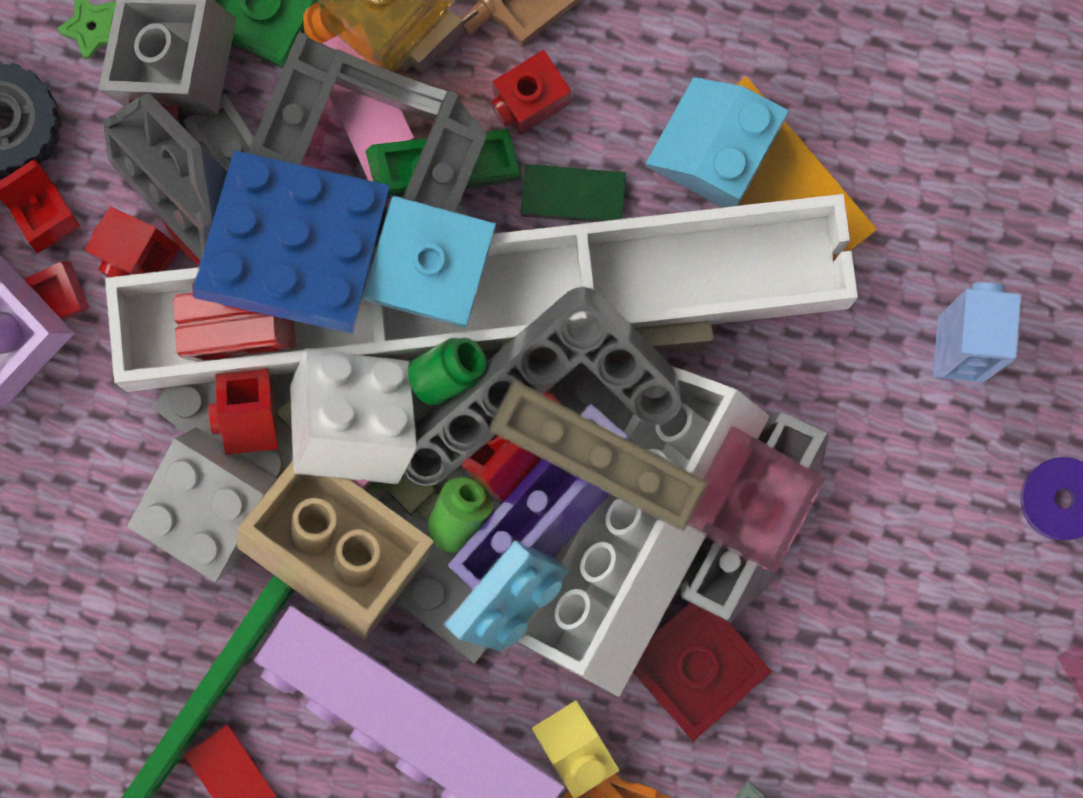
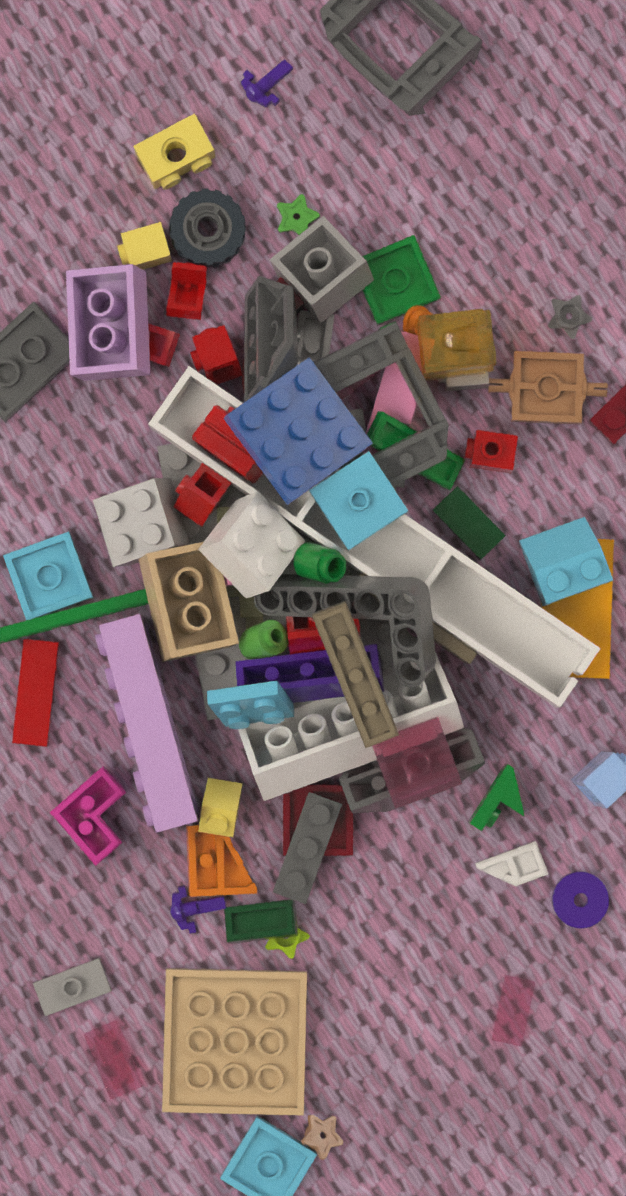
camera: 40 degrees right, 5 degrees up
none -> medium azure plate [3,531,94,620]
none -> dark grey plate [273,792,342,904]
none -> green slope [468,764,525,831]
none -> white tile [475,841,548,886]

